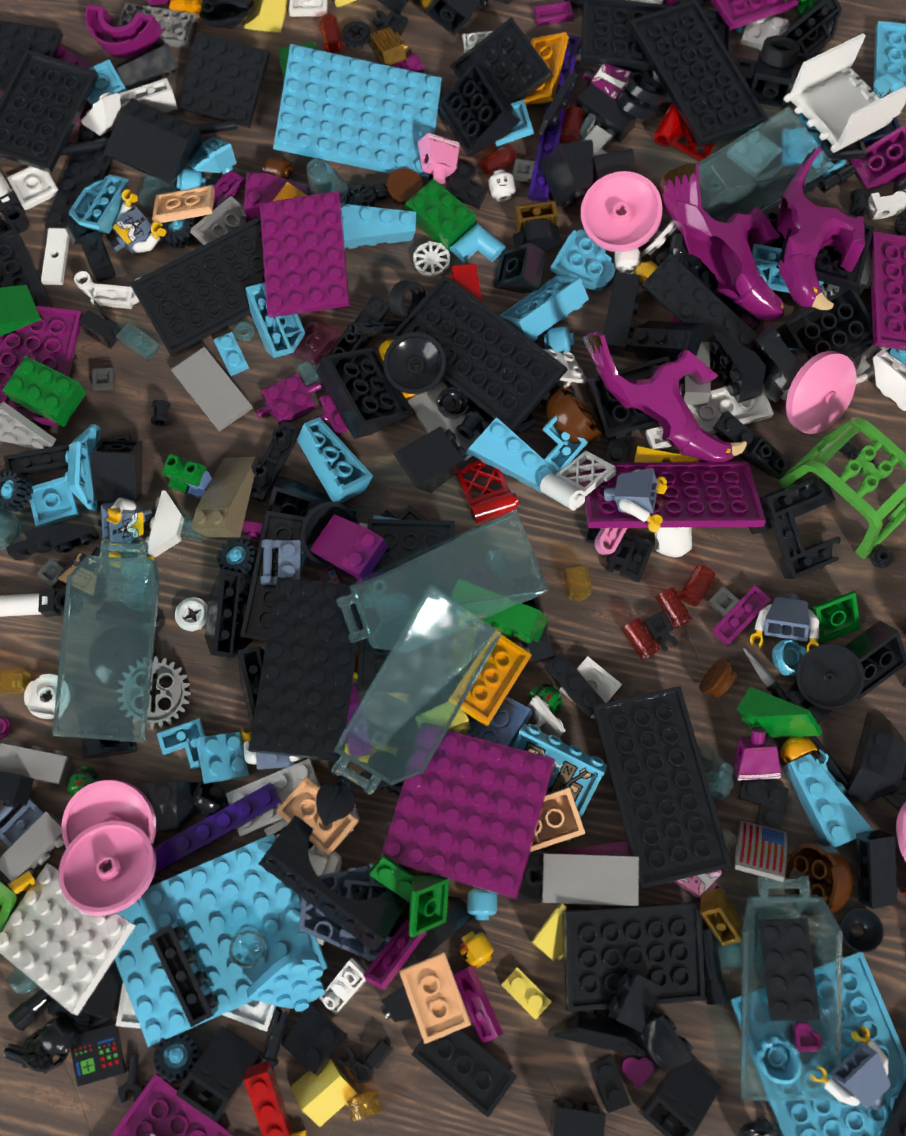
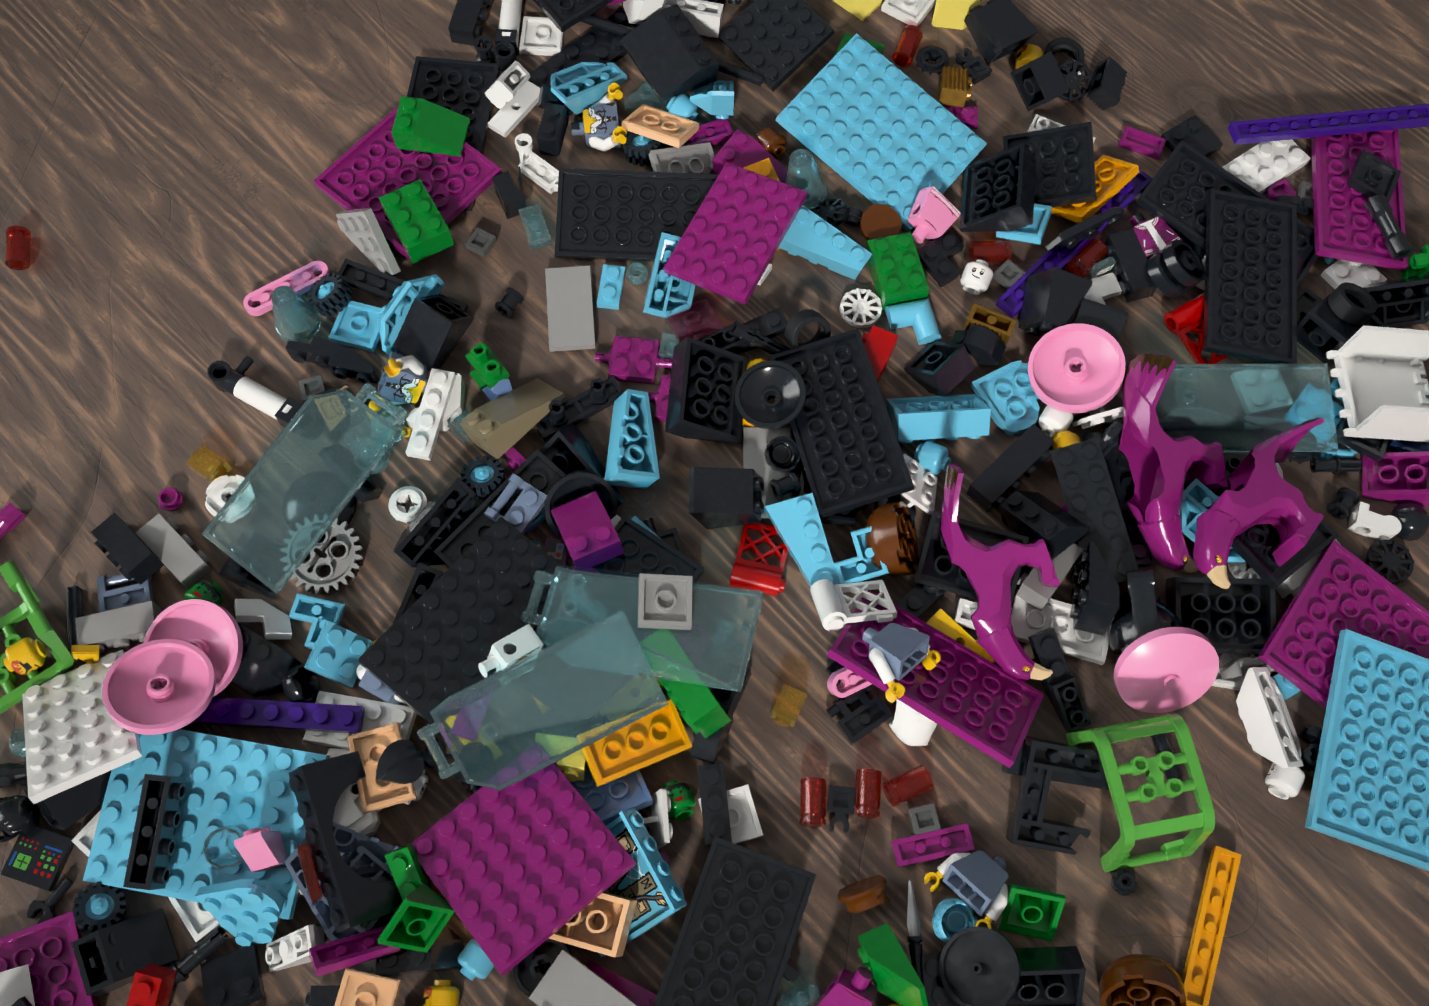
camera: 30 degrees right, 5 degrees down
none -> white tile [234,599,292,639]
none -> bright pink slope [234,827,288,872]
none -> clear red tile [297,844,323,903]
none -> white plate [405,368,456,461]
none -> white torso [478,624,543,682]
none -> white brick [485,61,531,109]
none -> light grey plate [637,573,693,630]

